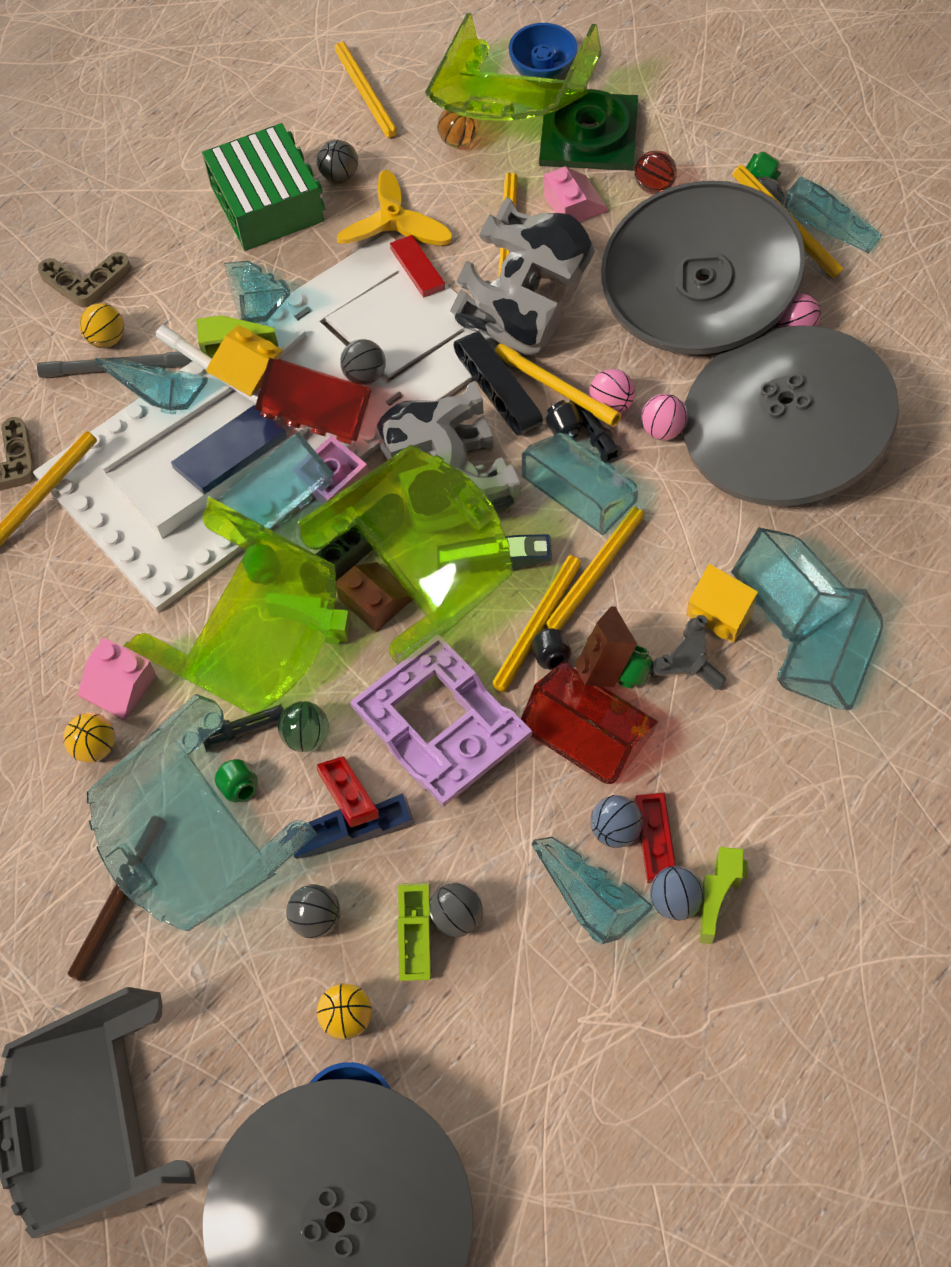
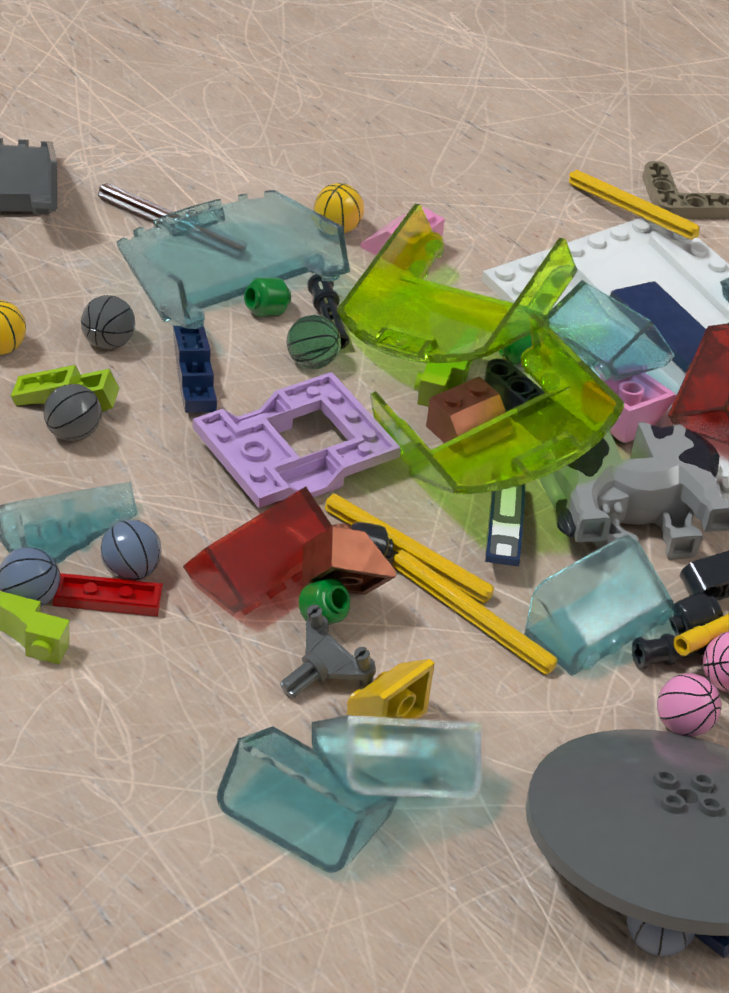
camera: 90 degrees right, 20 degrees down
red tile [317,756,379,827] -> none

